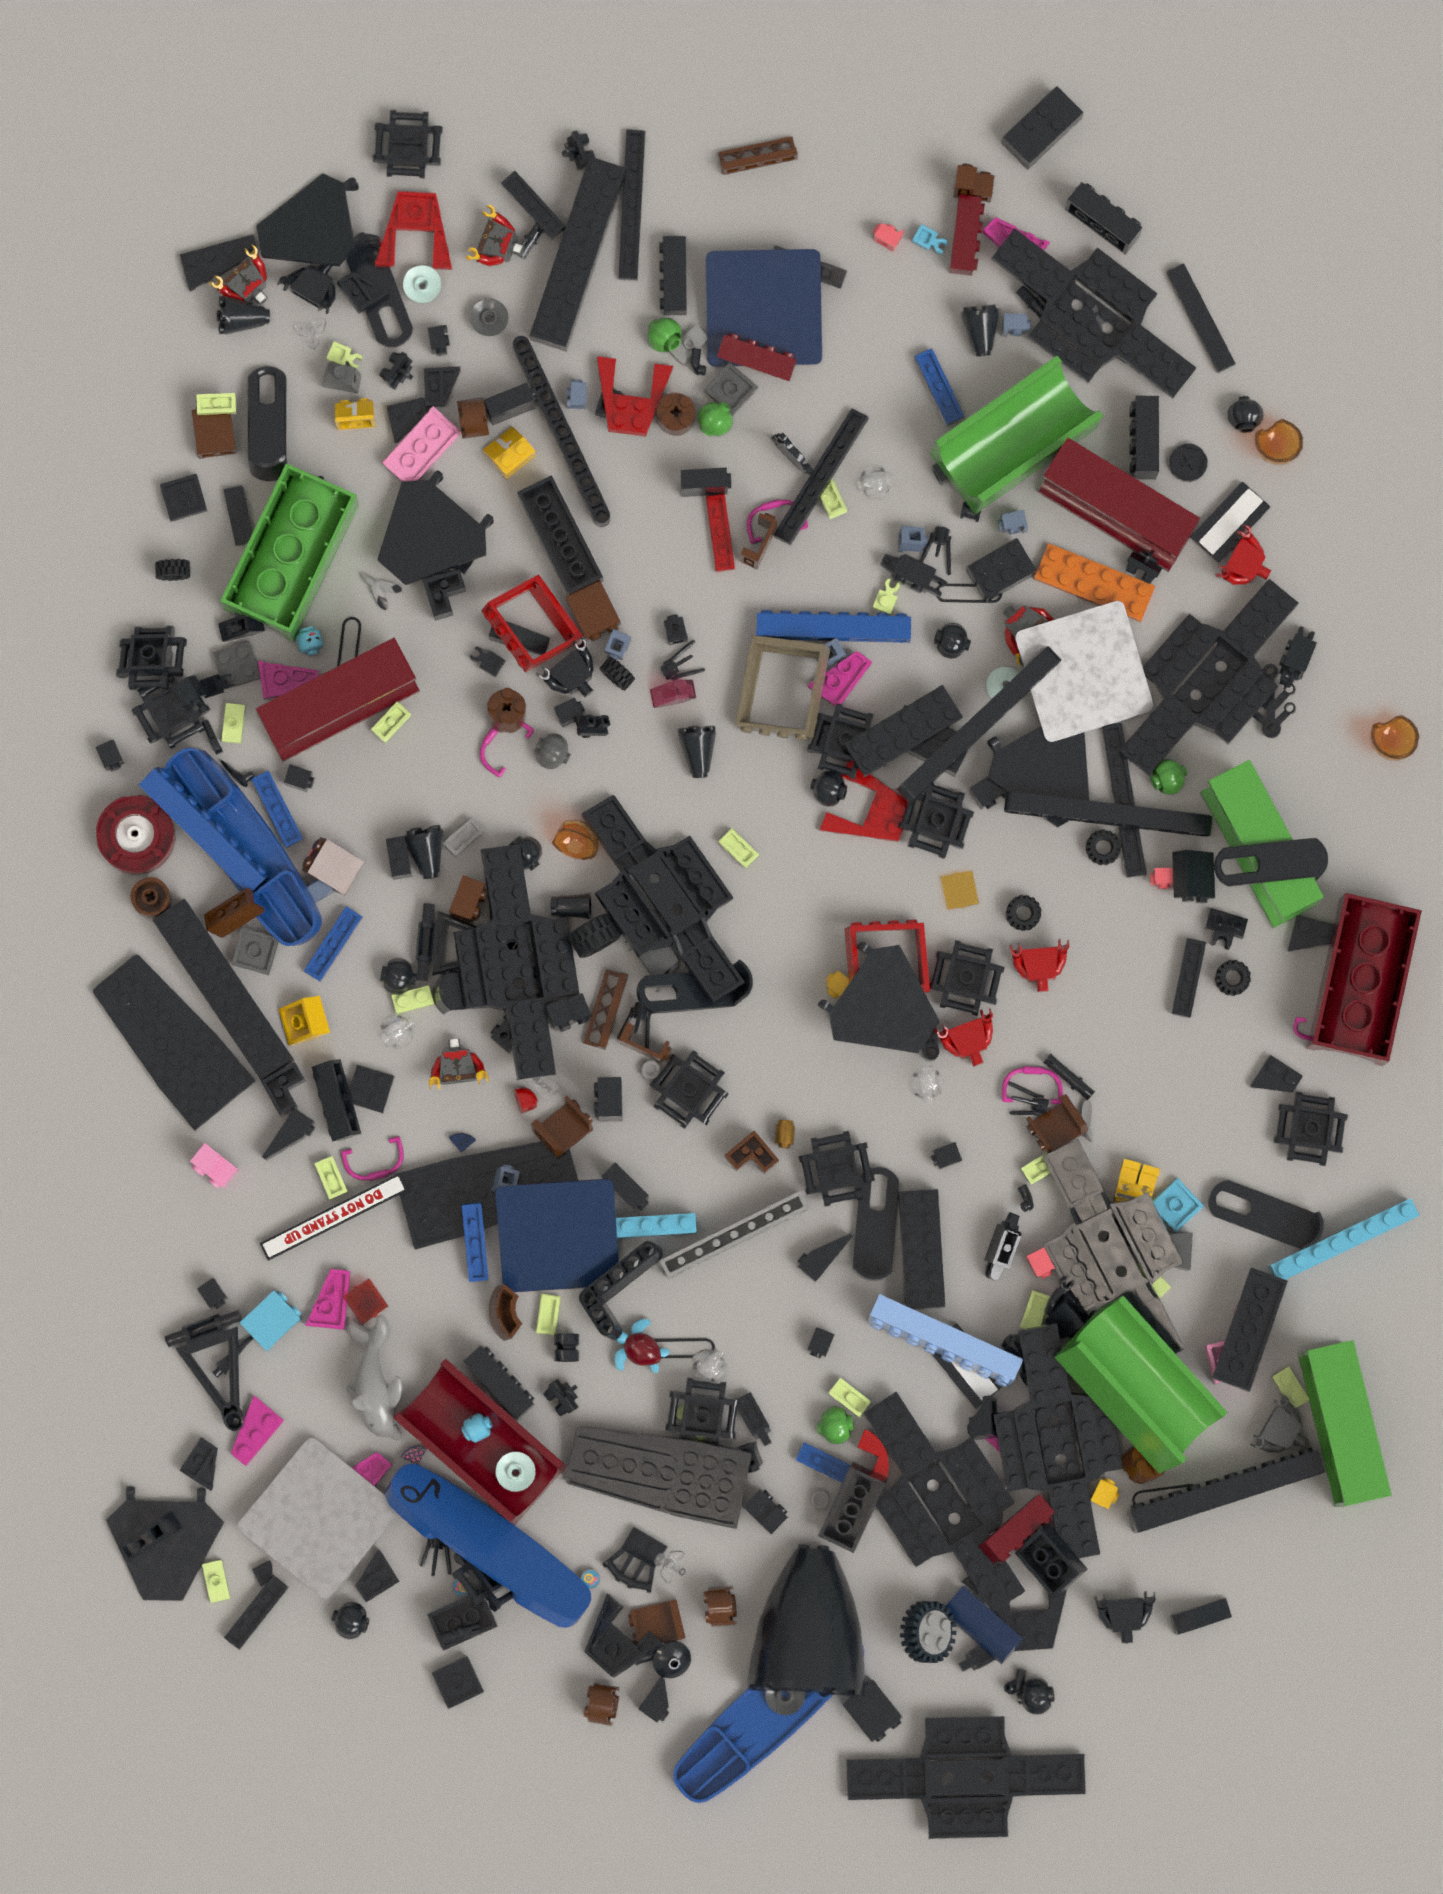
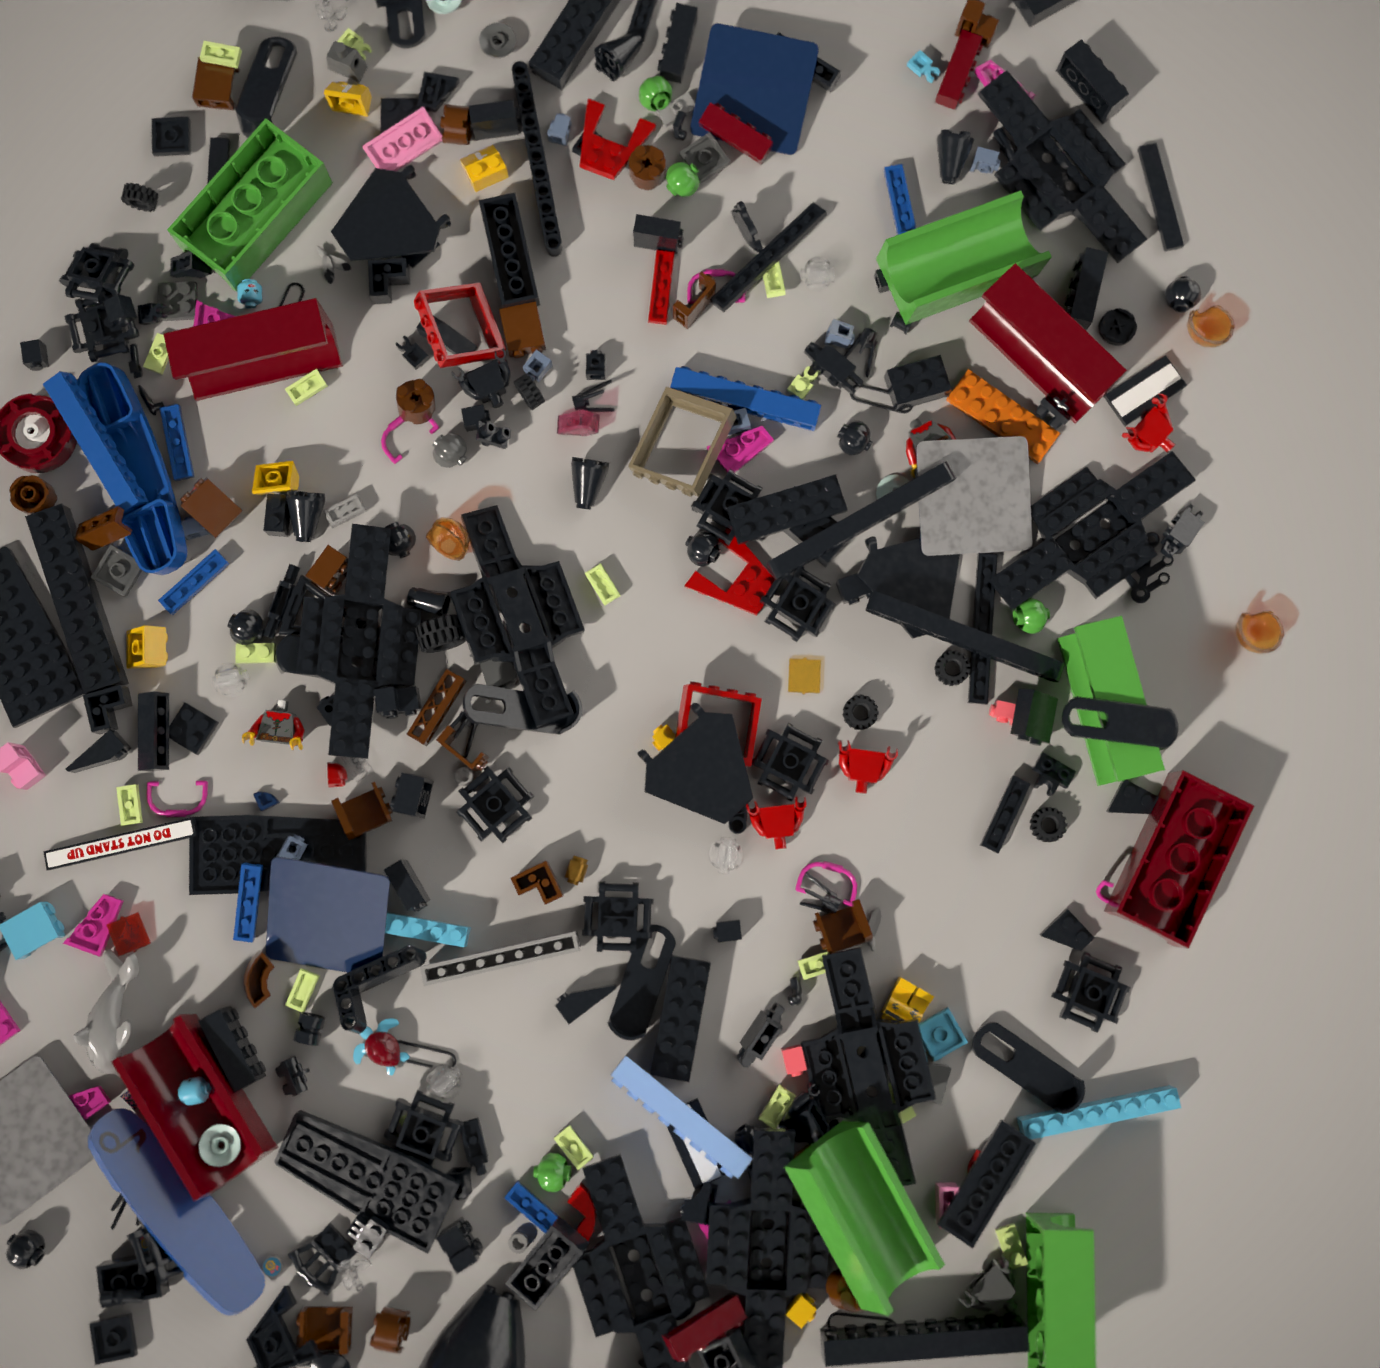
camera: 15 degrees right, 0 degrees up
black brick [283,764,315,792] -> none
black wing [356,1549,400,1603] -> none
black hips [379,352,413,390] -> none
black brick [428,325,450,356] -> none
black brick [807,1327,835,1359] -> none
coral brick [873,223,904,252] -> none
sand blue brick [998,510,1028,534] -> none
black pin [1043,1054,1095,1101] -> none
none -> yellow slope [252,461,300,495]
none -> hinge [347,1215,390,1259]
none -> black cone [594,33,643,82]

